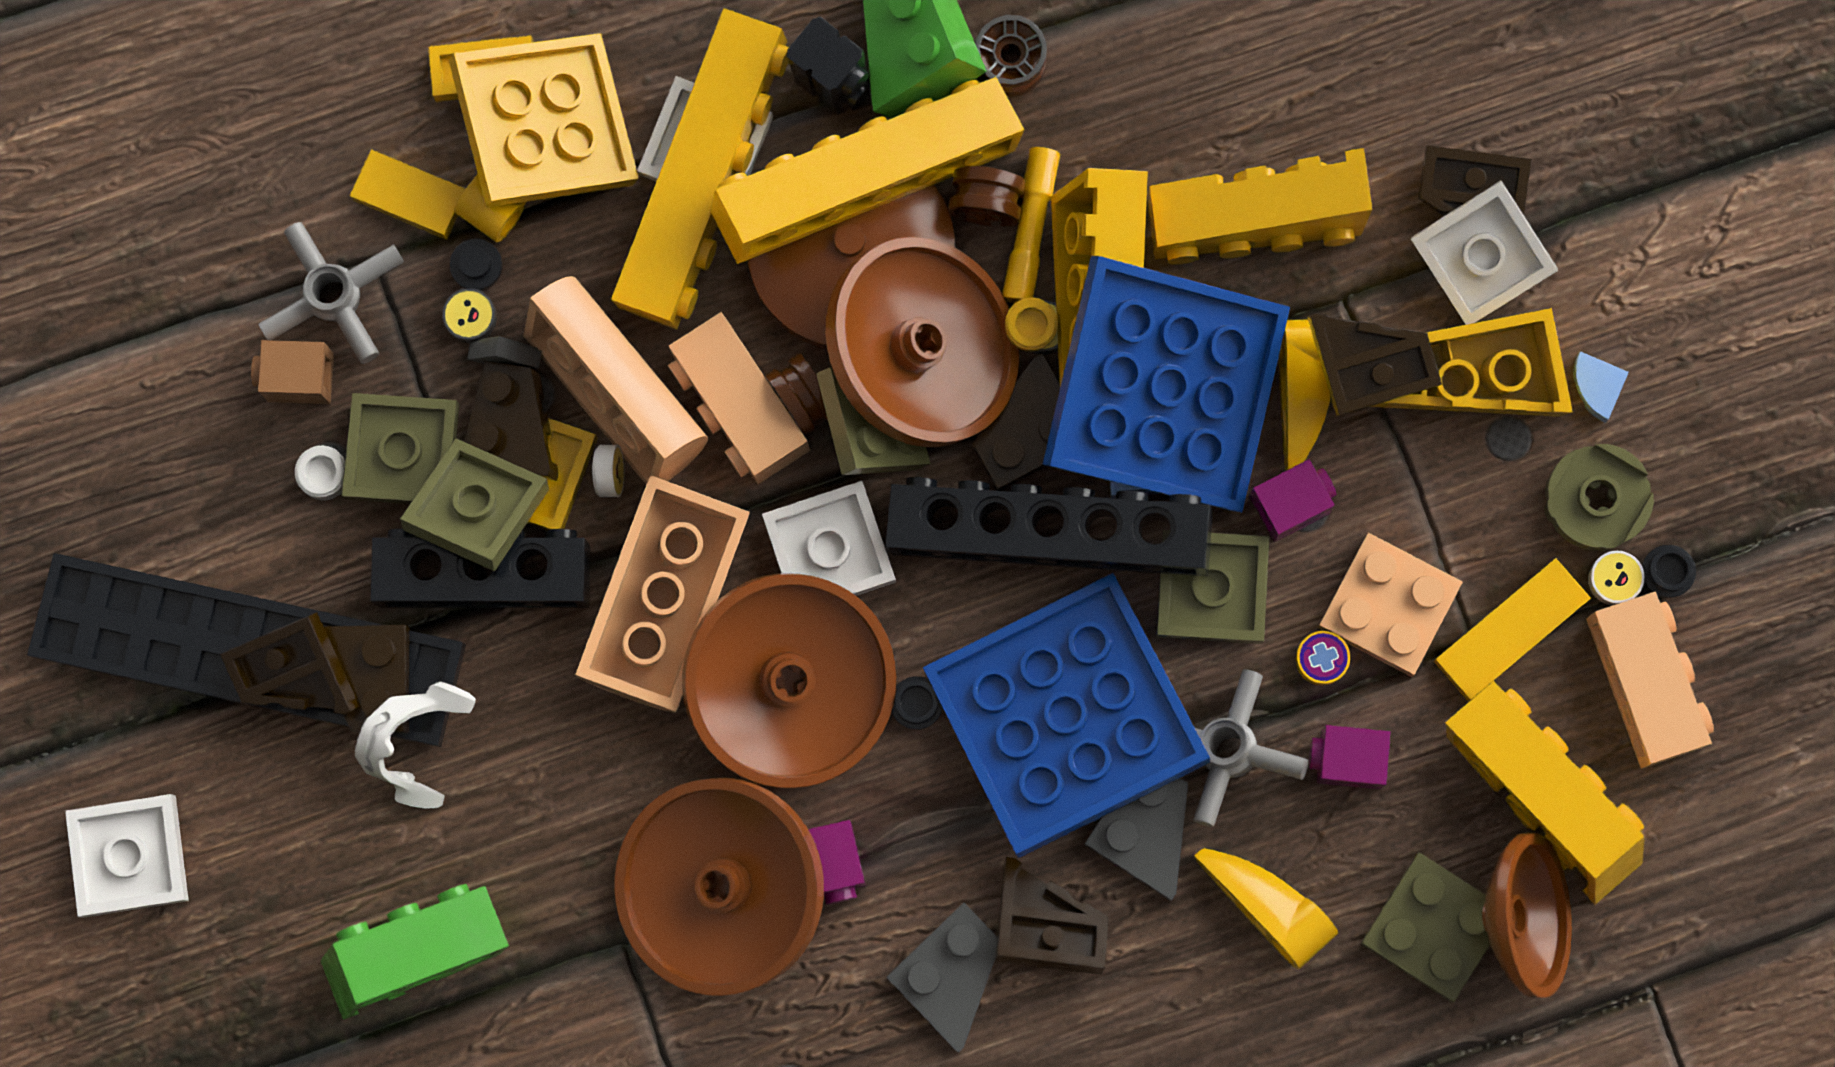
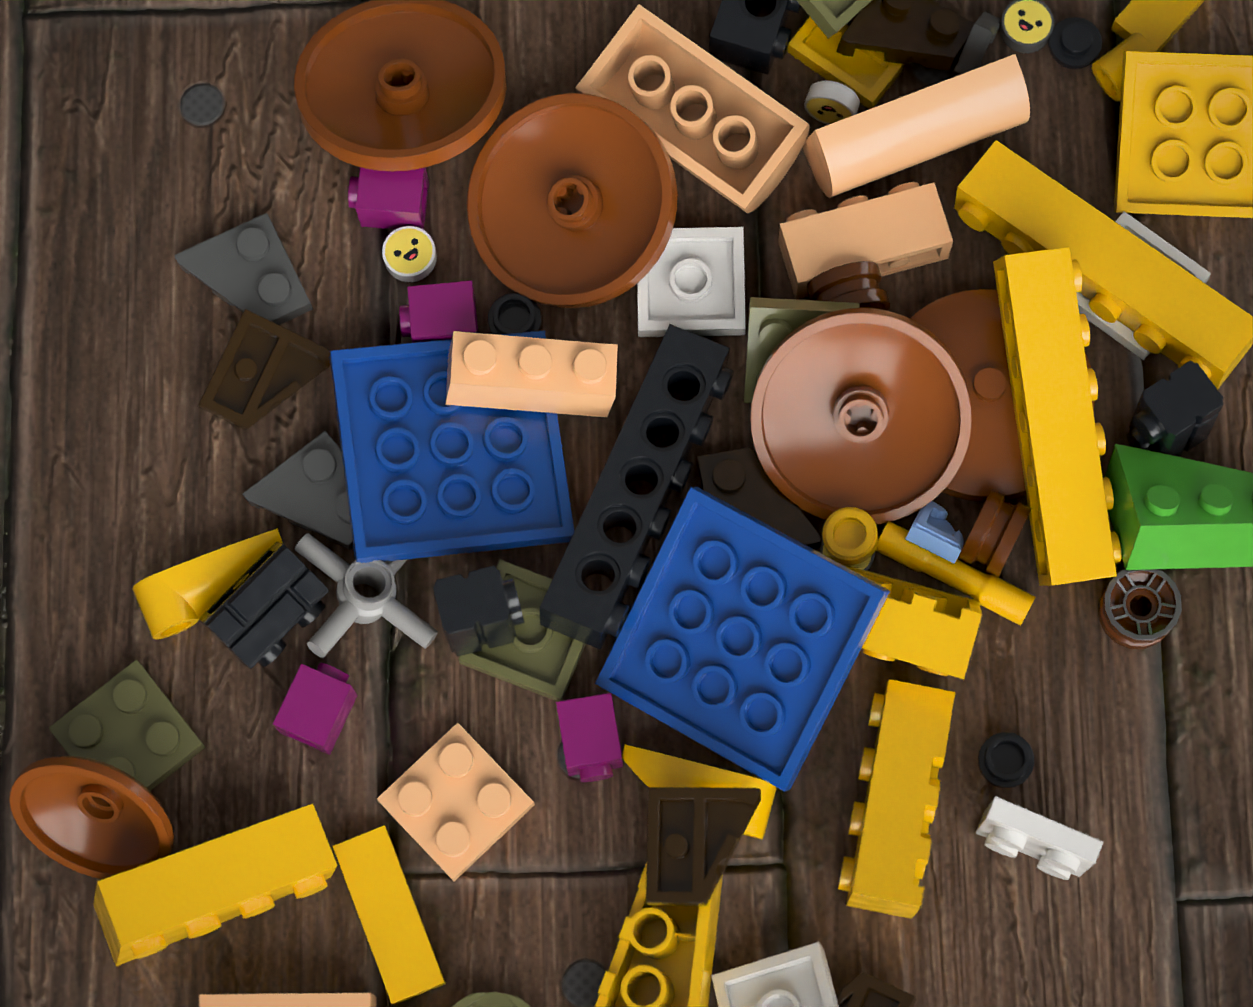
camera: 105 degrees right, 5 degrees down
tile [1295,631,1350,686] -> none
none -> black brick [199,542,329,669]
none -> light yellow tile [382,226,437,282]
none -> magenta brick [399,280,478,343]
none -> black brick [433,566,525,657]
none -> light nougat brick [445,331,618,417]
none -> light blue tile [905,501,964,564]
none -> white plate [975,796,1103,880]
none -> black plate [978,732,1034,788]

